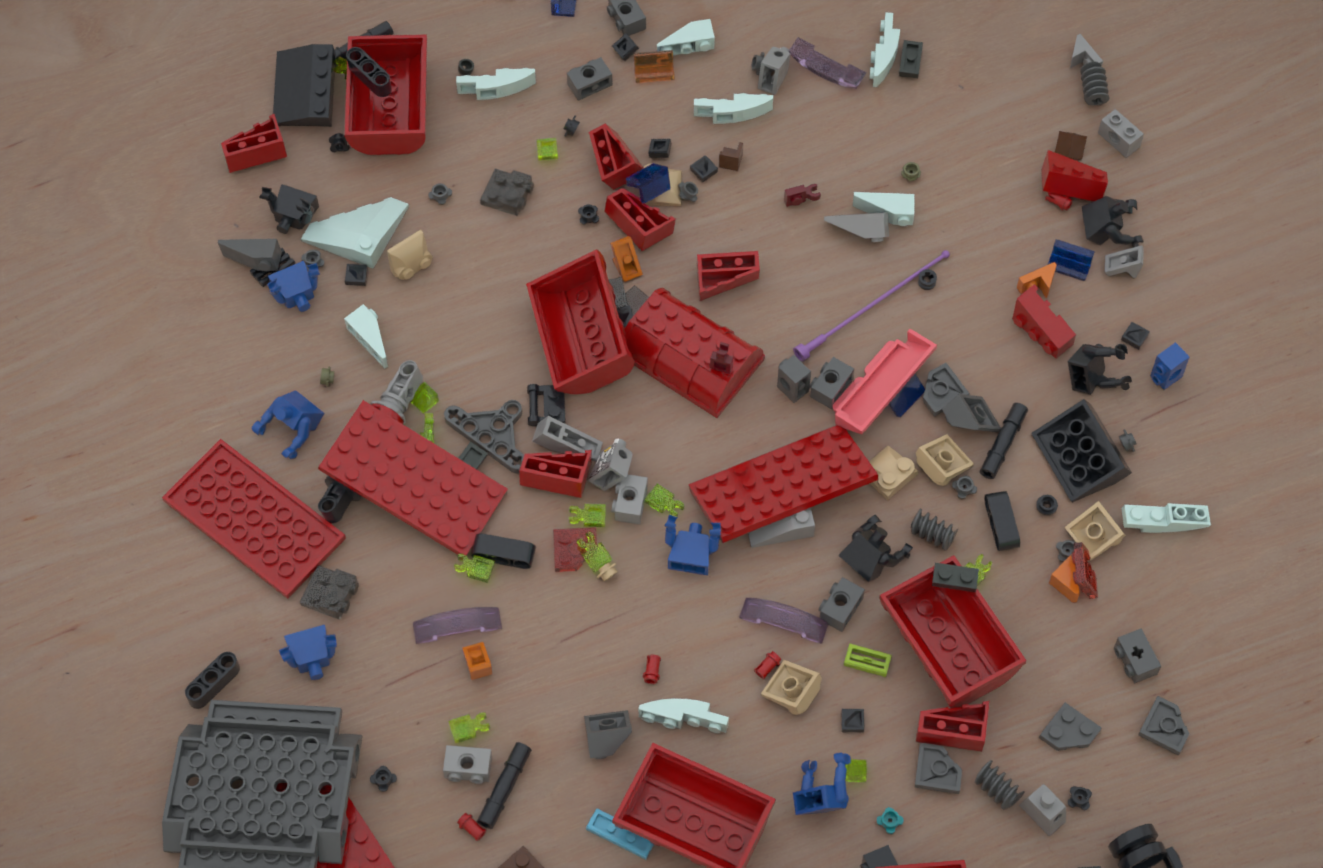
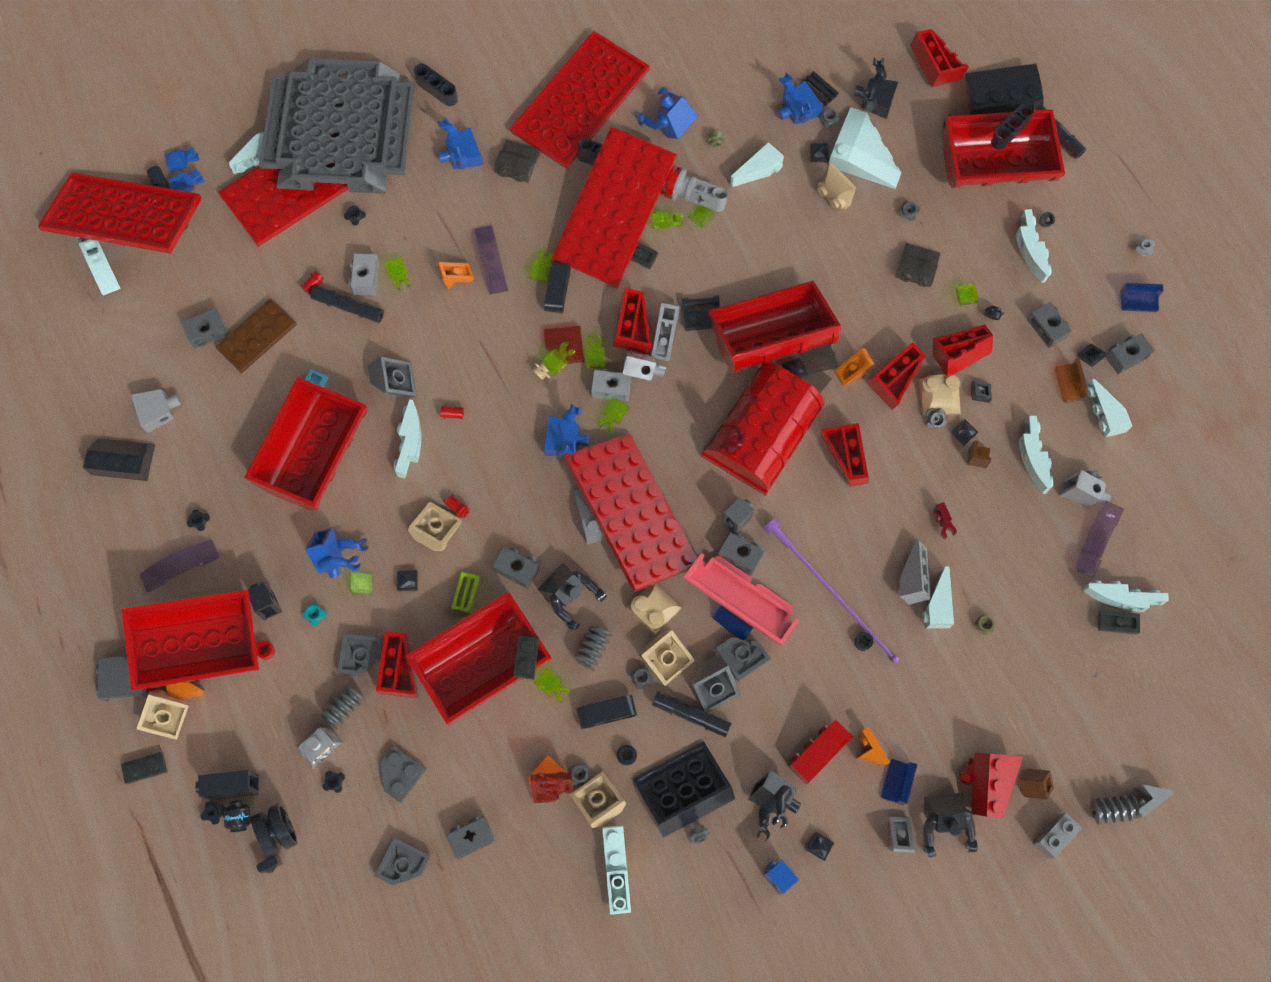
camera: 85 degrees right, 10 degrees up
dark grey slope [218,239,282,271] -> none
dark grey beam [444,400,524,474] -> none
black plate [578,204,599,225] -> none
clear blue panel [626,163,671,203] -> none
clear purple slope [739,598,829,644] -> none

